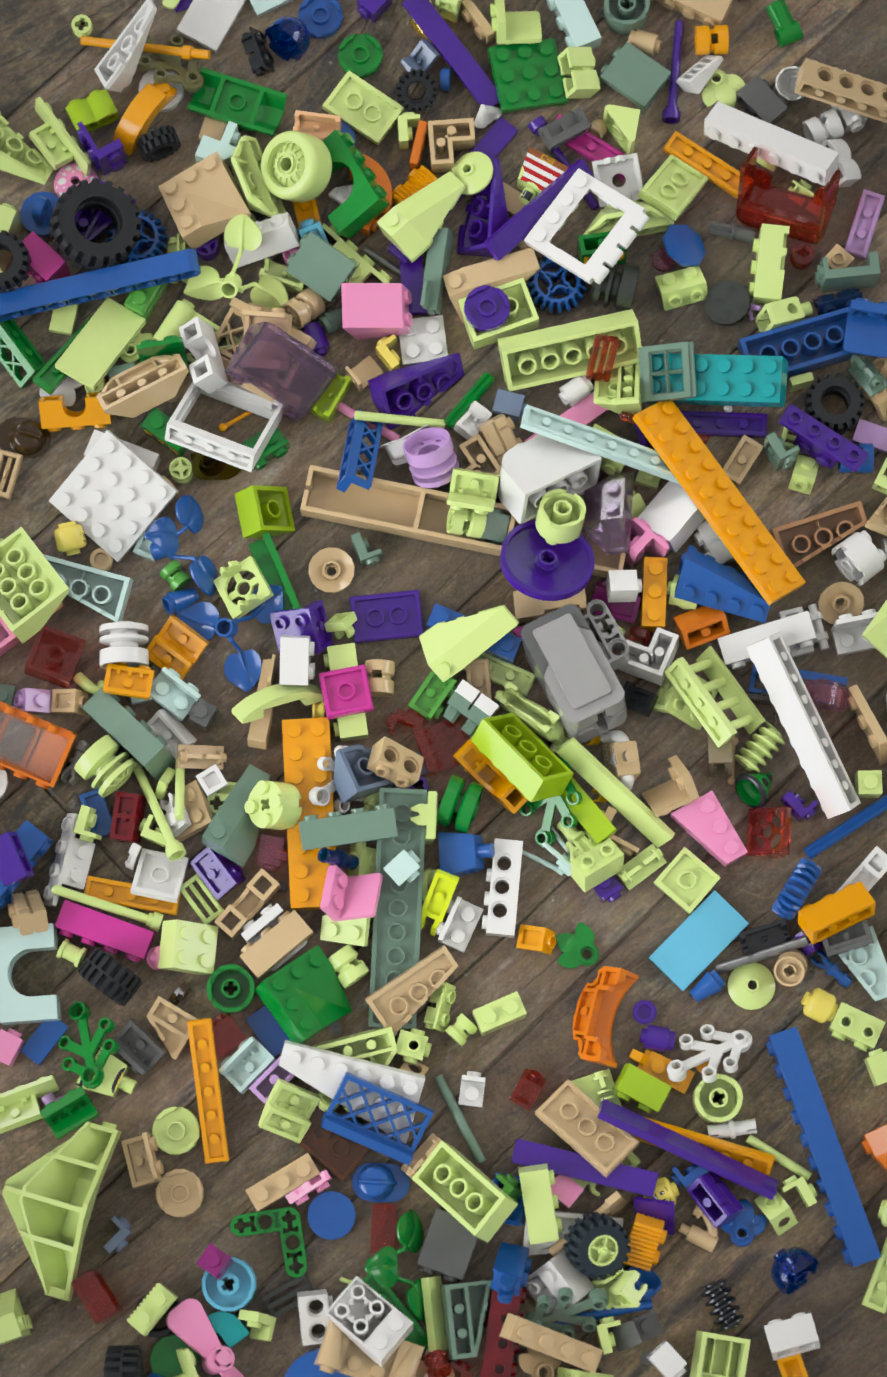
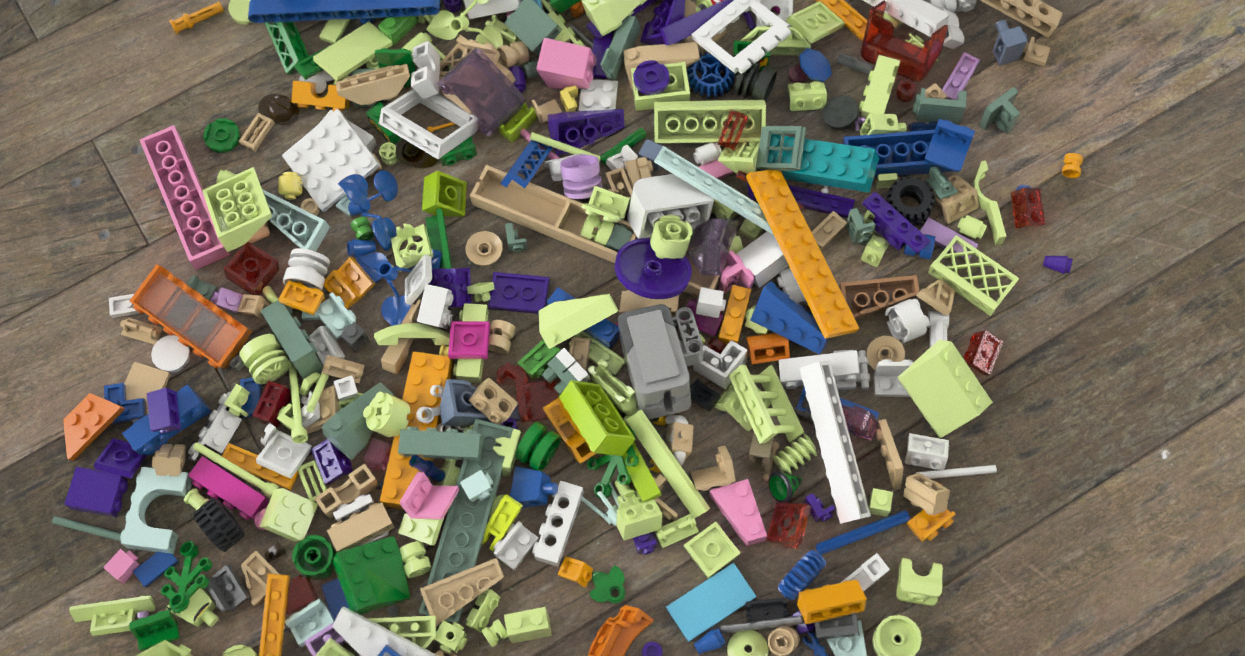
camera: 15 degrees right, 10 degrees down
none -> white plate [405,254,432,305]

